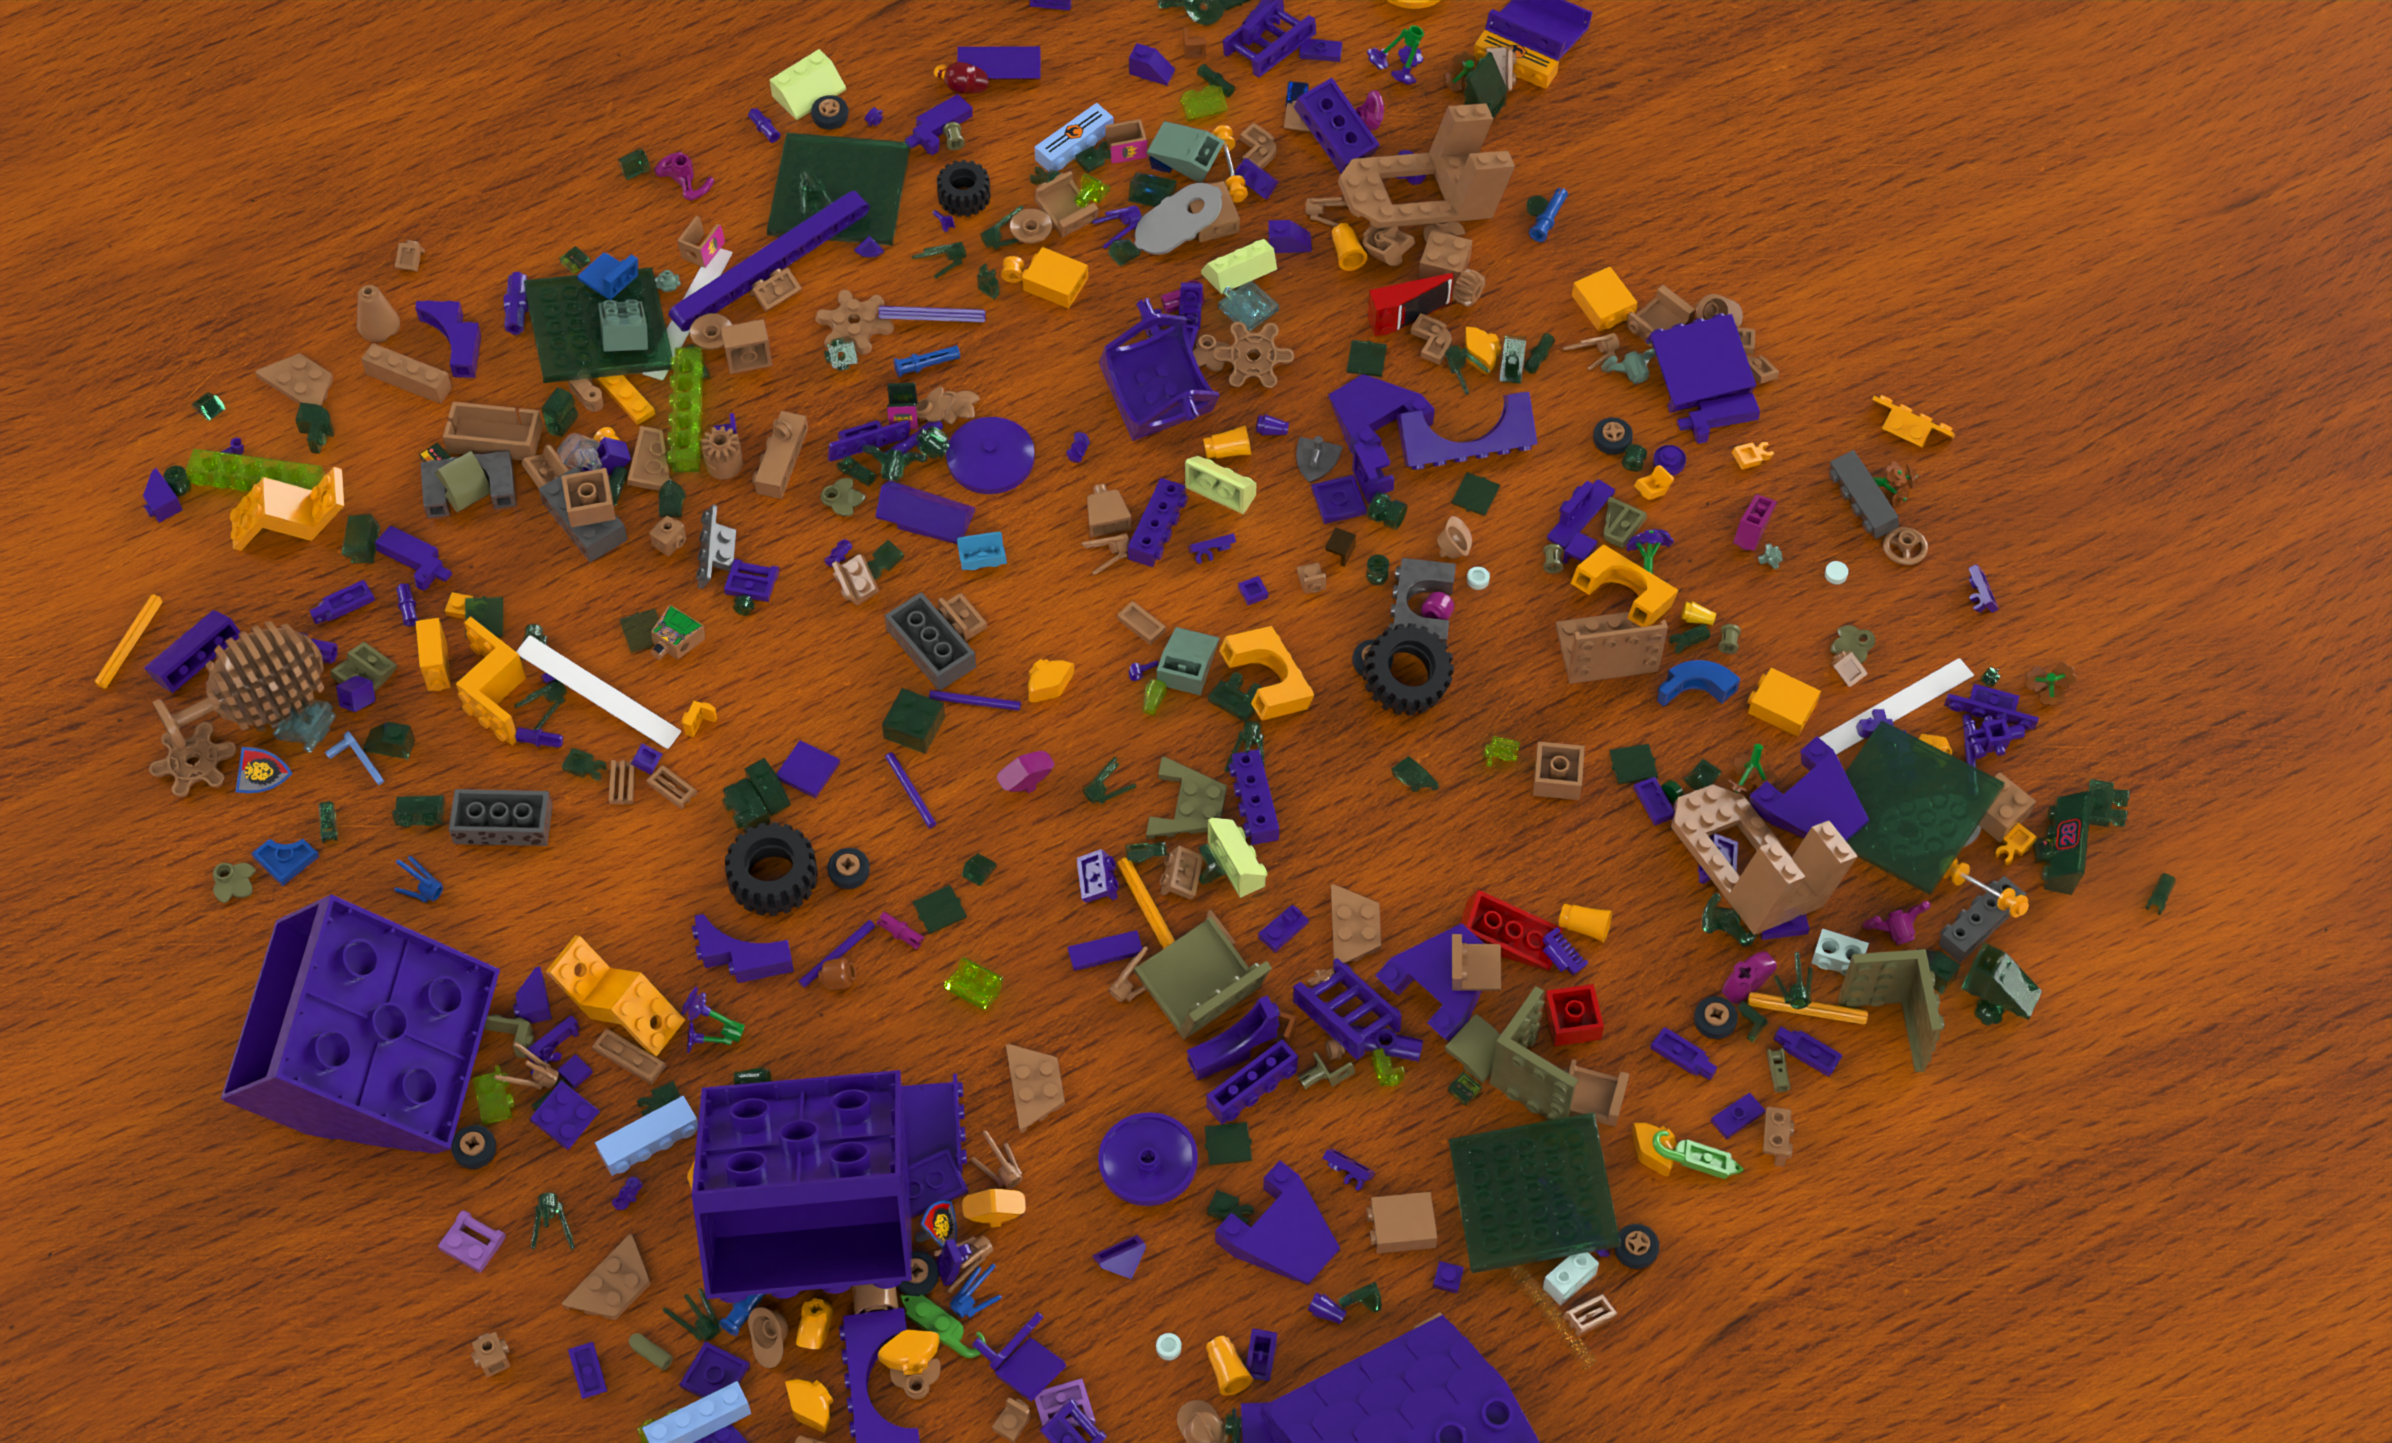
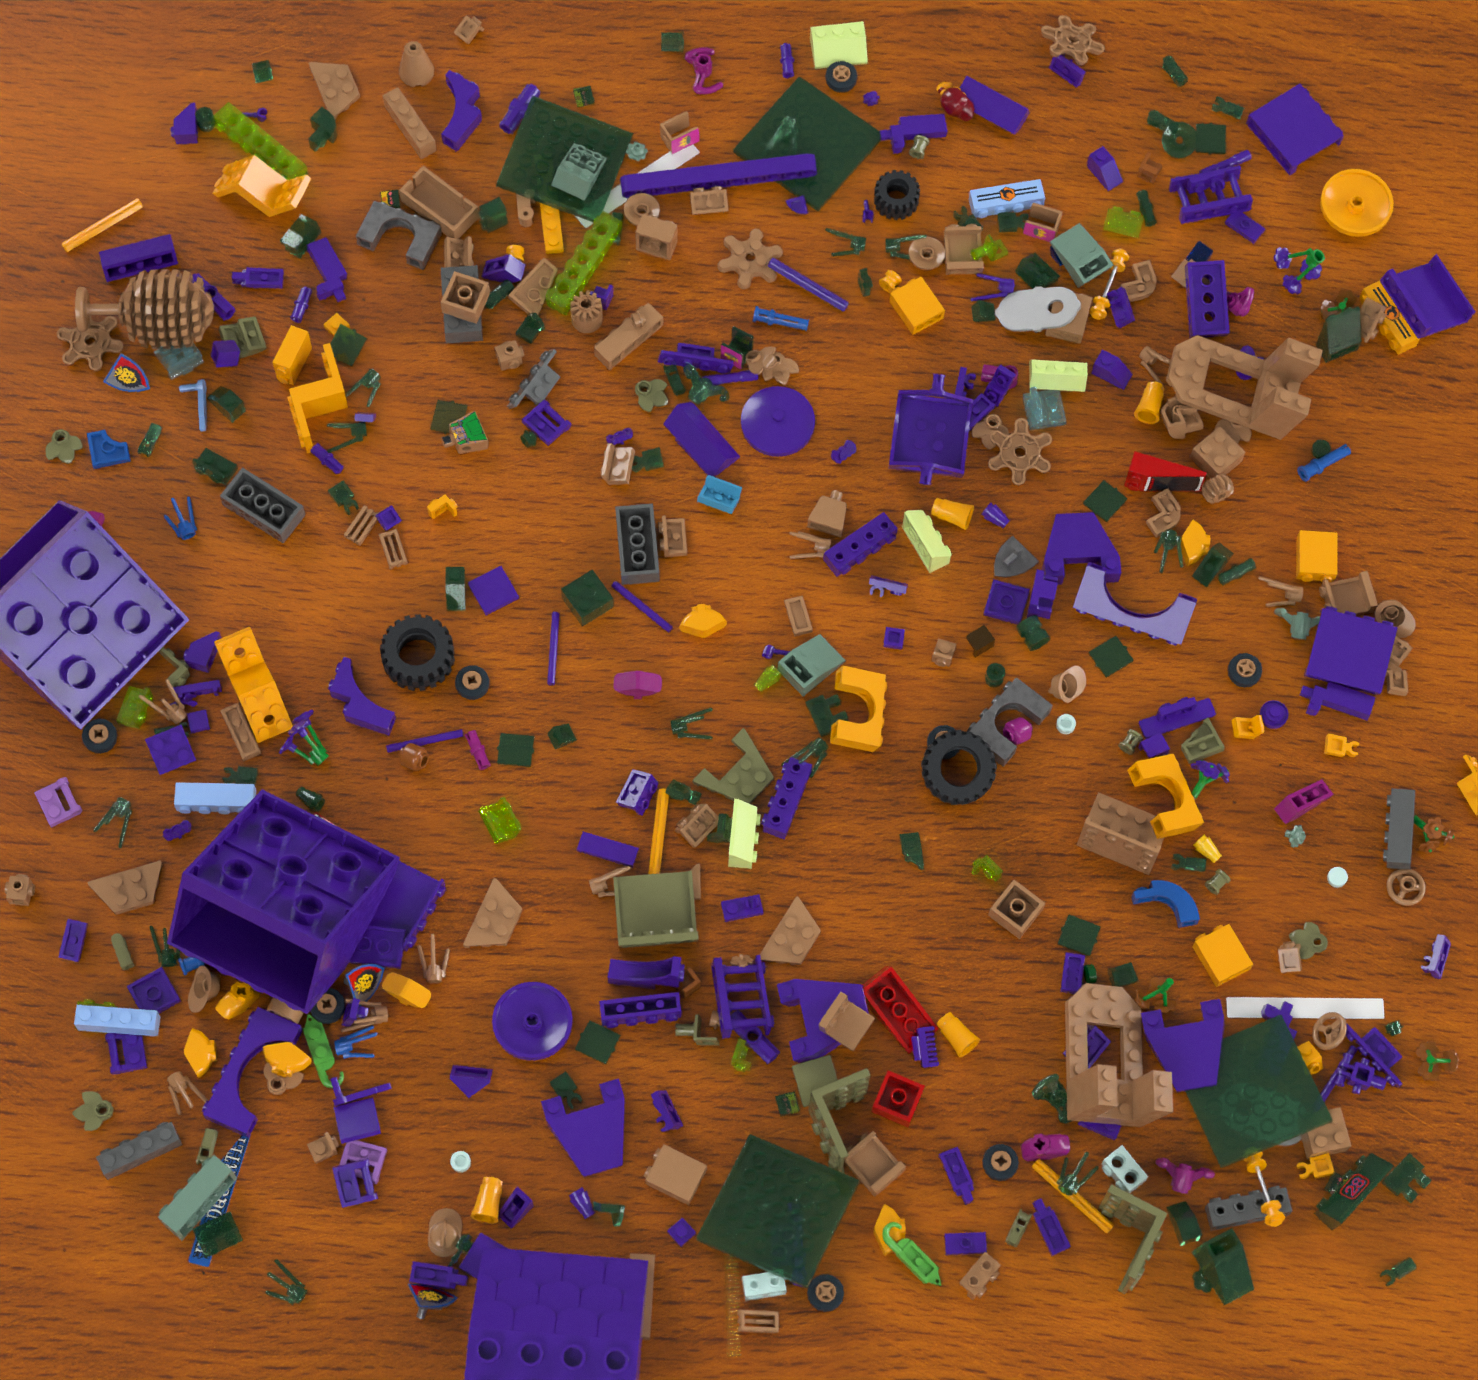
camera: 30 degrees right, 10 degrees up
olive slope [435,451,491,513] -> none
white sticker [516,636,681,749] -> none
clear brick [557,433,602,470] -> none
blue bracket [578,253,638,300] -> none
clear green brick [722,778,771,833] -> none
clear green brick [824,338,858,371] -> none
clear green head [916,426,950,459] -> none
clear green wheel [1622,444,1647,472] -> none
clear green tile [1737,1001,1769,1043] -> none
none -> medium nougat piece [1312,1012,1347,1050]

